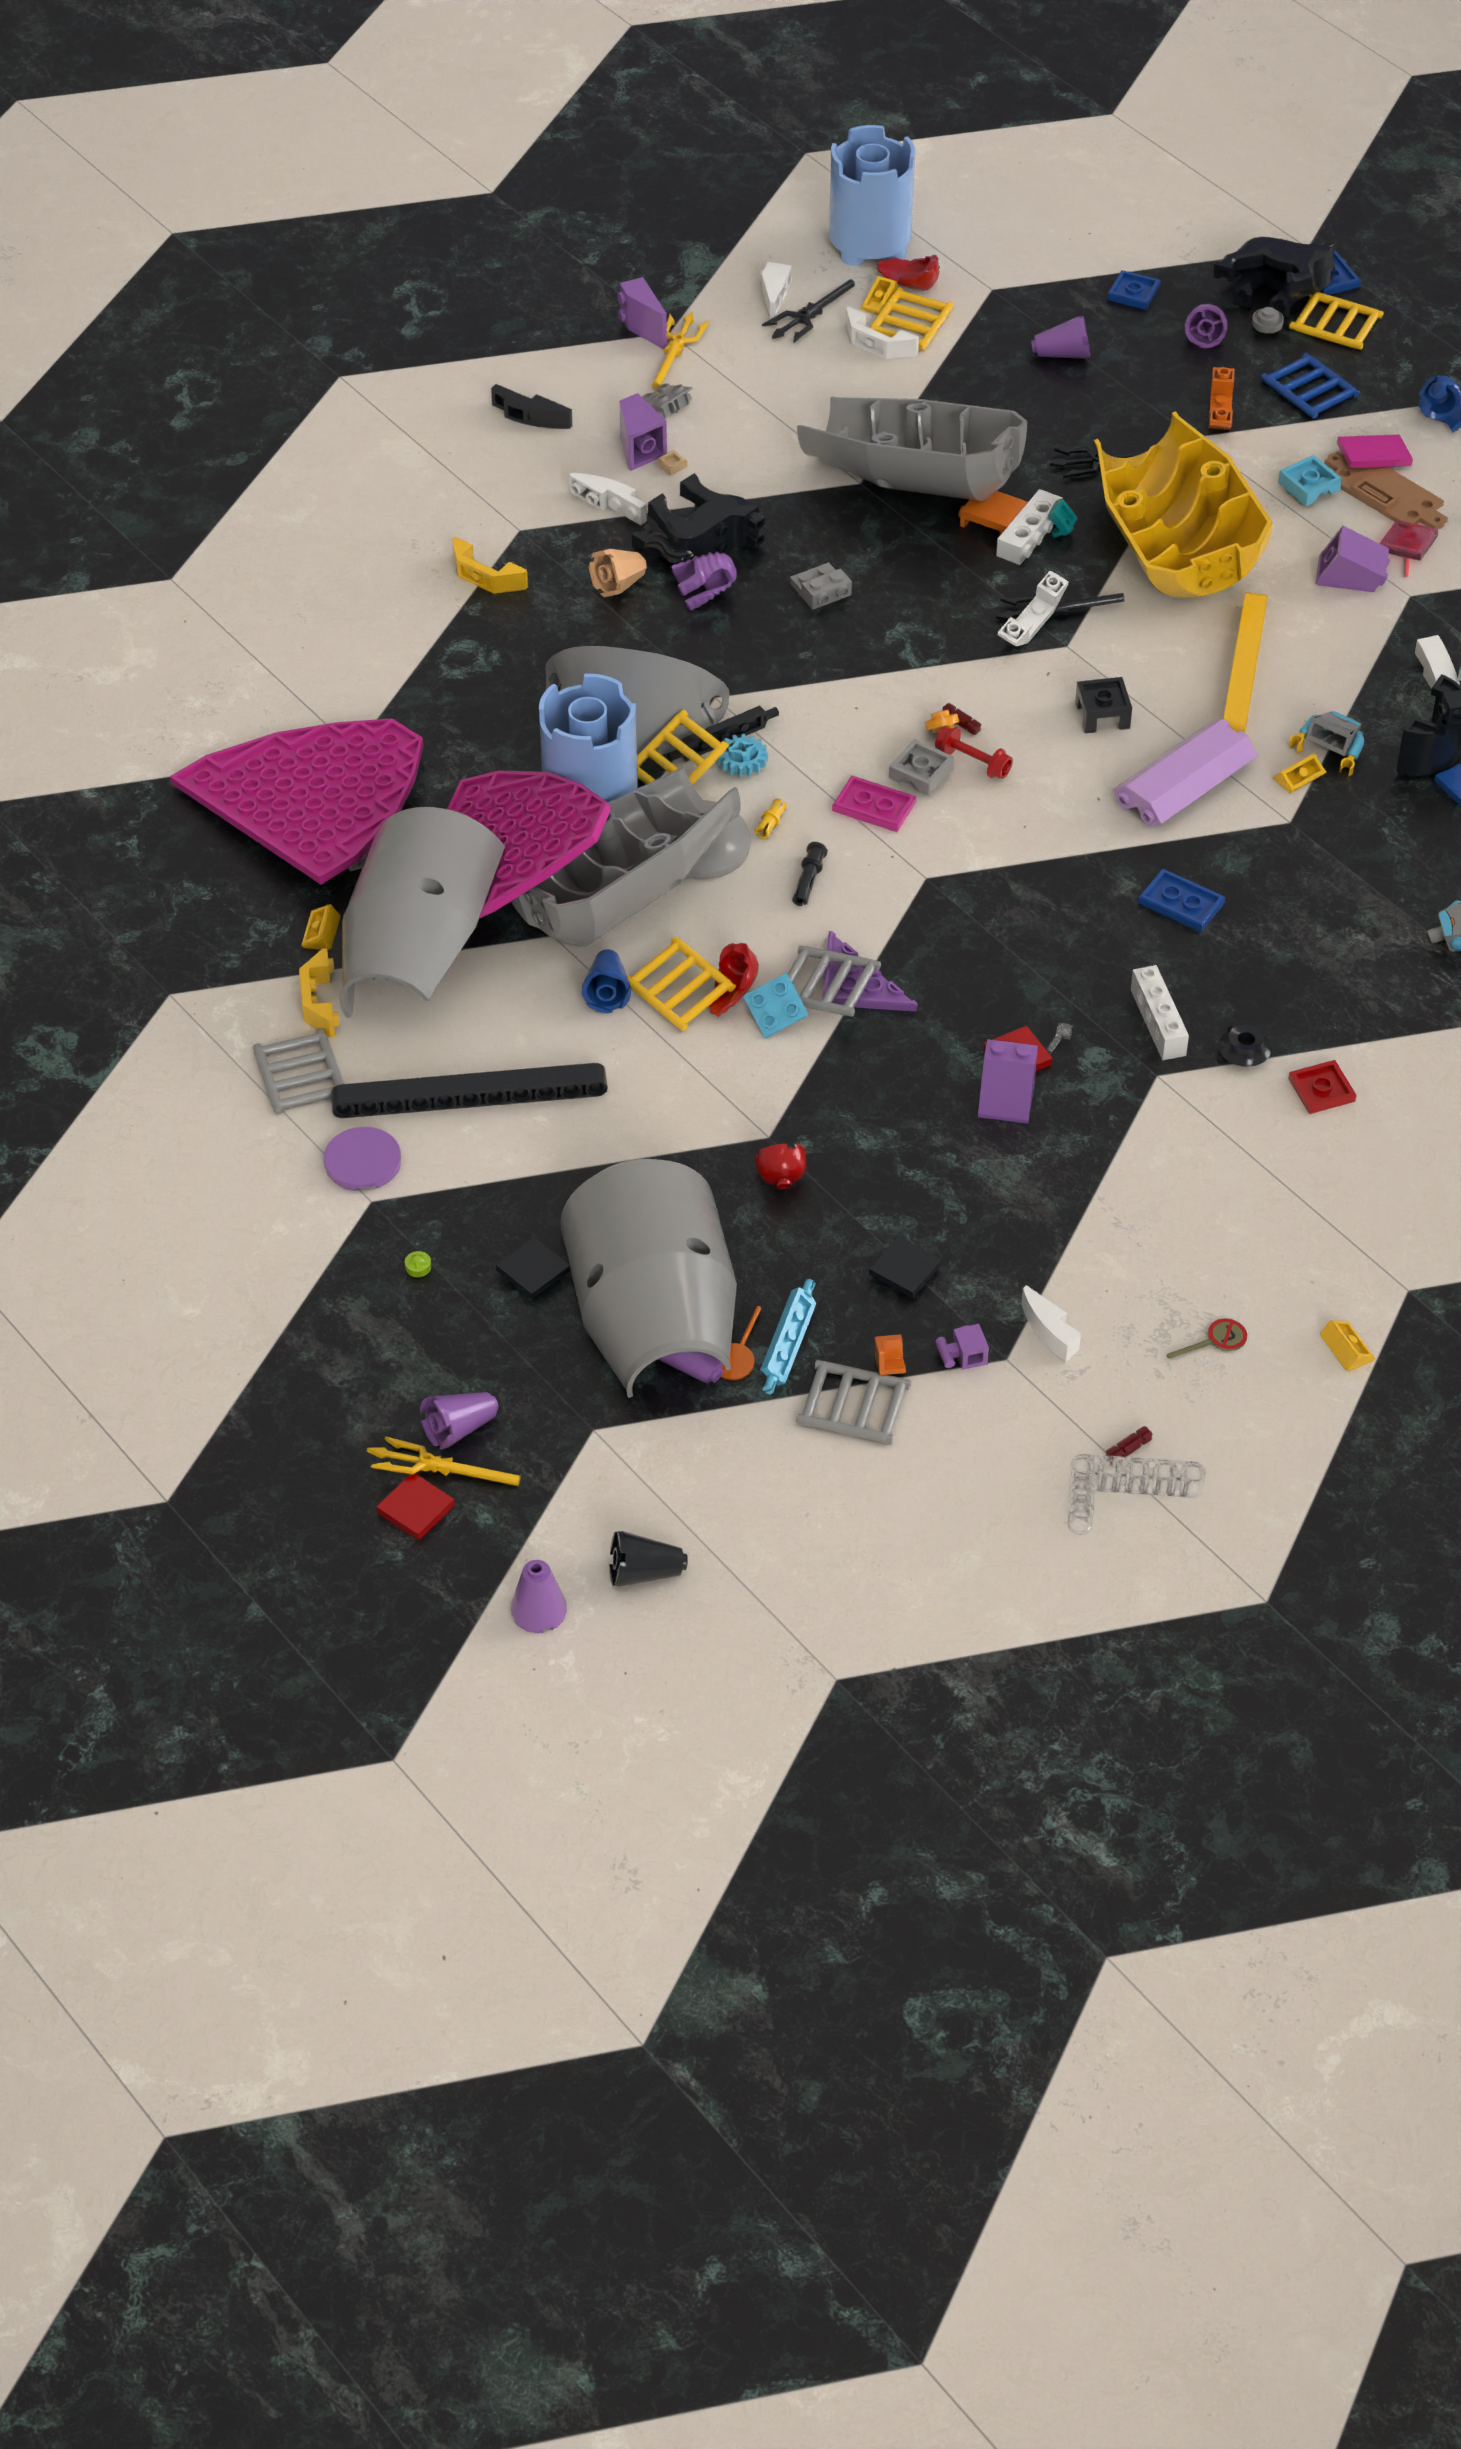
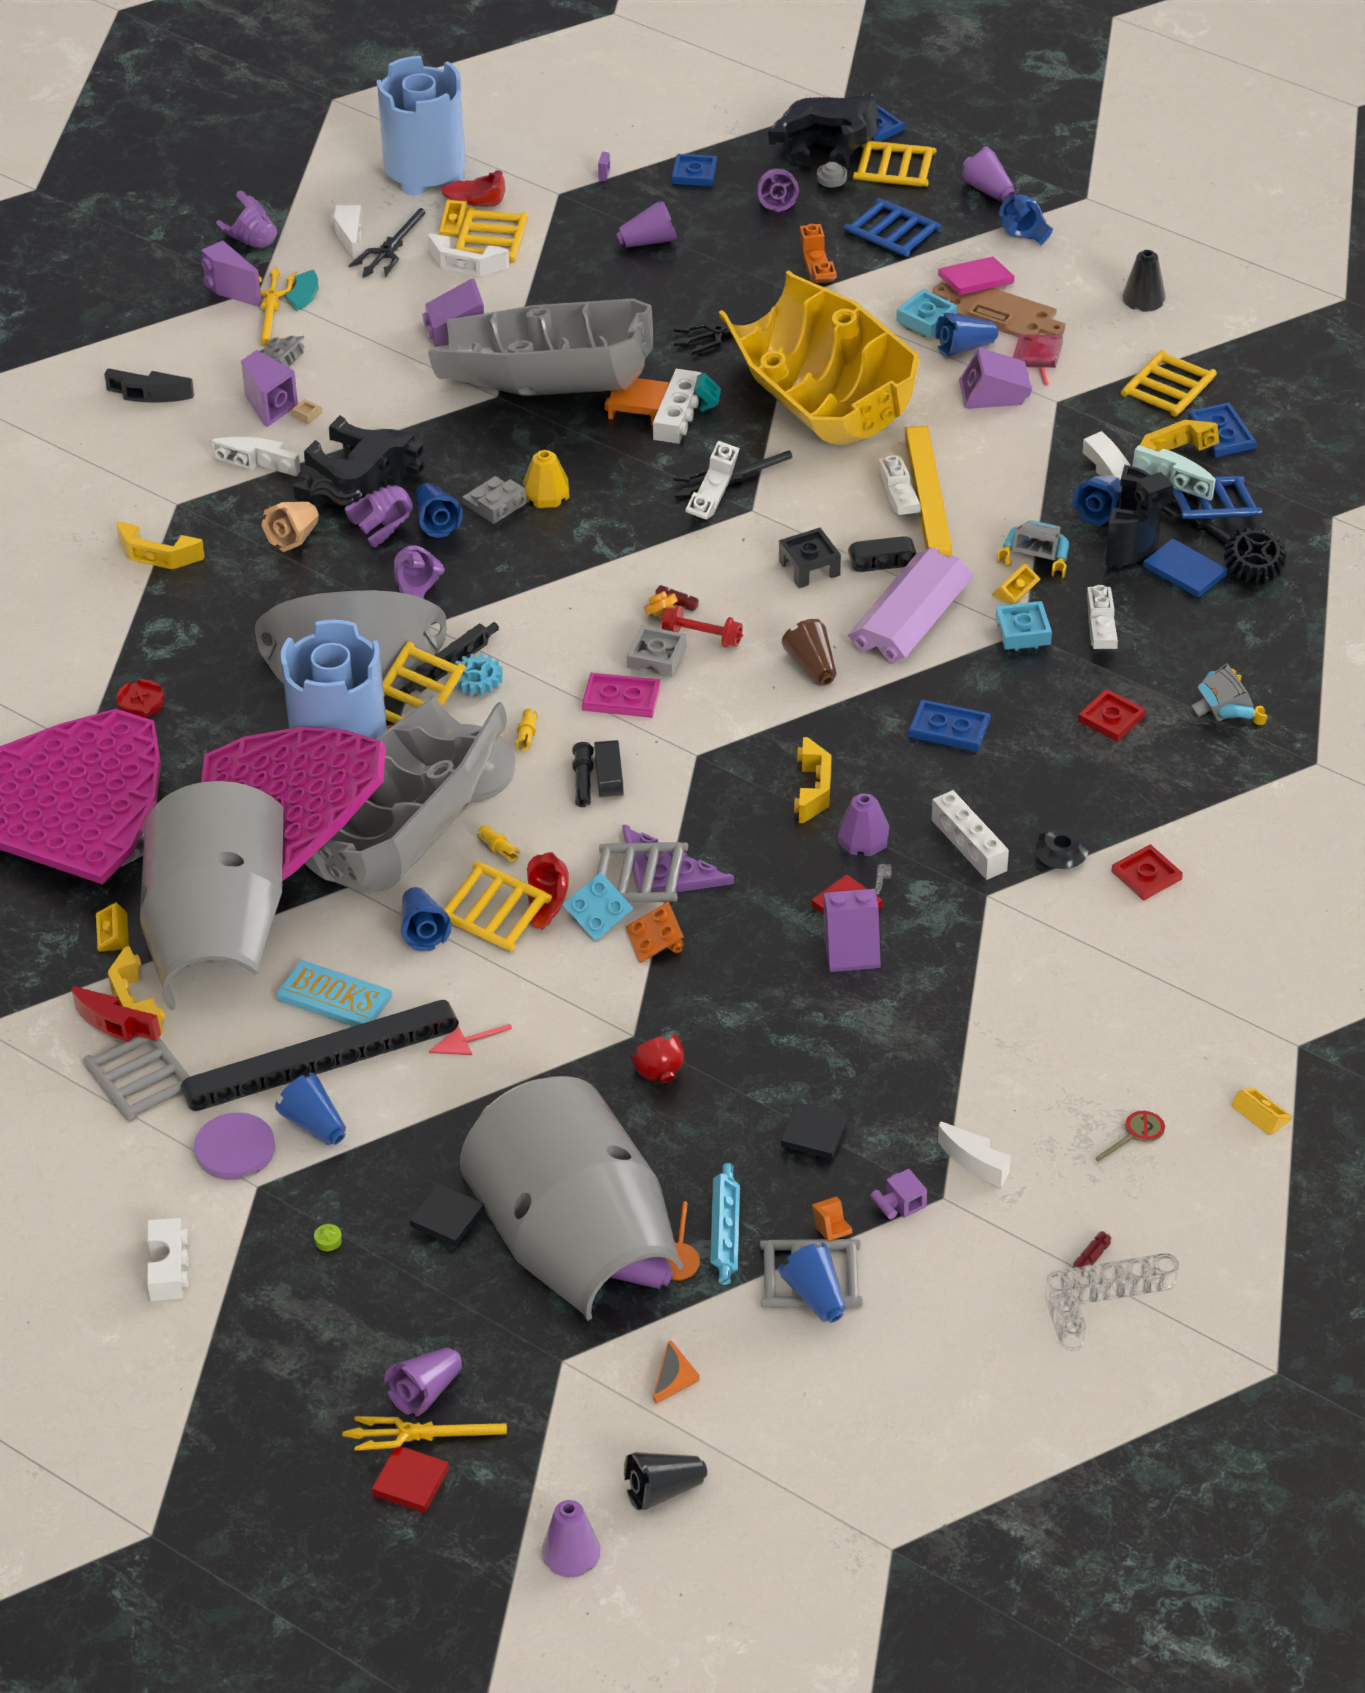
camera: 15 degrees left, 5 degrees down
none -> red slope [71,986,161,1042]
none -> red tile [116,679,165,717]
none -> white arch [148,1218,189,1301]
none -> medium lavender hair [216,191,277,249]
none -> blue cone [275,1073,346,1145]
none -> medium azure tile [276,960,392,1026]
none -> teal tile [286,269,319,311]
none -> medium lavender hair [394,546,445,599]
none -> blue cone [416,483,463,538]
none -> medium lavender slope [422,278,484,347]
none -> coral piece [429,1024,512,1055]
none -> yellow pin [477,825,520,862]
none -> yellow cone [523,450,569,508]
none -> black beam [594,740,624,797]
none -> medium lavender tile [598,152,610,181]
none -> orange hinge [625,902,684,963]
none -> orange tile [653,1340,699,1404]
none -> blue cone [778,1243,846,1323]
none -> reddish brown cone [781,619,837,686]
none -> yellow slope [794,737,831,823]
none -> medium lavender cone [838,793,889,856]
none -> black beam [848,536,917,572]
none -> white slope [879,455,921,515]
none -> blue cone [935,312,998,356]
none -> medium lavender cone [962,146,1016,202]
none -> medium azure brick [995,601,1052,651]
none -> blue cone [1072,475,1122,526]
none -> red tile [1078,689,1146,742]
none -> white slope [1087,585,1118,649]

